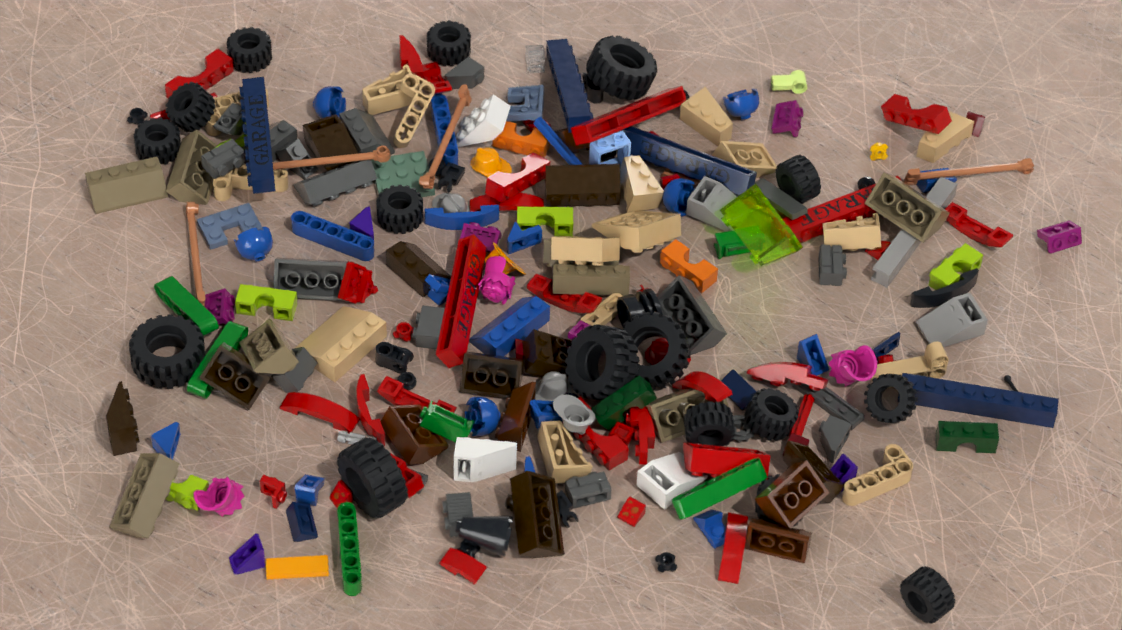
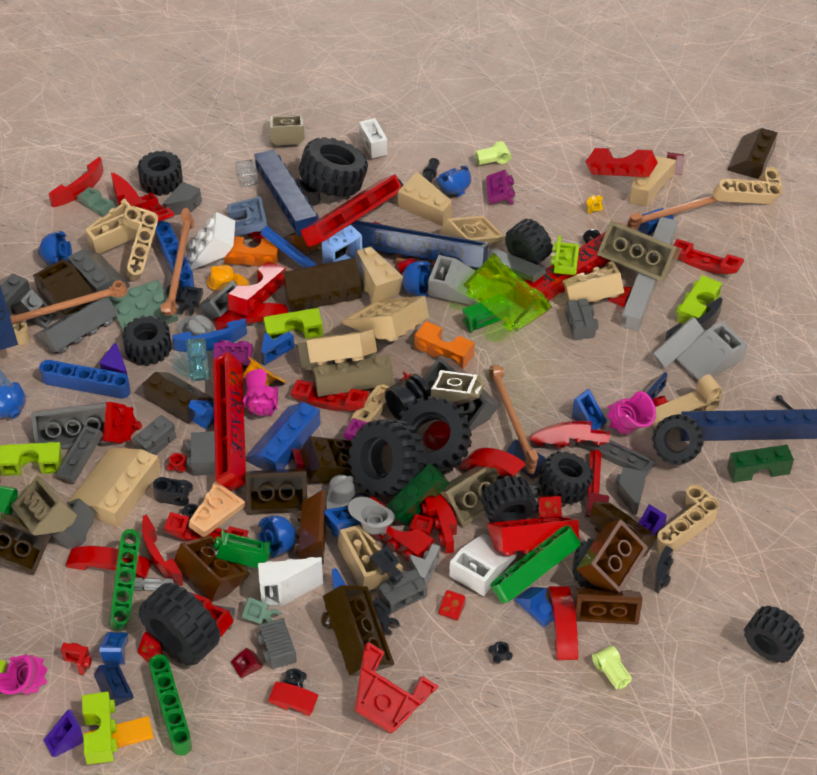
camera: 10 degrees left, 0 degrees up
black cone [455,516,513,557] -> none
magenta bracket [1037,220,1082,254] -> none
none -> red slope [48,157,104,208]
none -> dark grey plate [55,426,103,483]
none -> sand green slope [76,187,115,216]
none -> lime arch [82,692,118,765]
none -> green beam [109,529,140,632]
none -> dark grey brick [132,415,176,455]
none -> clear light blue brick [186,338,210,381]
none -> light nougat wing [189,481,245,537]
none -> dark grey brick [199,280,237,320]
none -> dark red slope [231,648,264,678]
none -> sand green plate [242,597,282,624]
none -> dark tan slope [270,115,305,146]
none -> red wing [354,642,438,733]
none -> white brick [359,118,388,159]
none -> black plate [369,545,404,585]
none -> light grey slope [409,544,440,585]
none -> black pin [423,158,440,184]
none -> dark tan slope [431,370,484,405]
none -> nougat hinge [489,365,538,474]
none -> red slope [539,496,562,518]
none -> lime bracket [551,235,579,275]
none -> yellowish green piece [592,645,632,689]
none -> light grey tile [652,317,705,368]
none -> black slope [654,546,674,593]
none -> tan beam [713,167,782,204]
none -> dark brown slope [728,128,778,179]

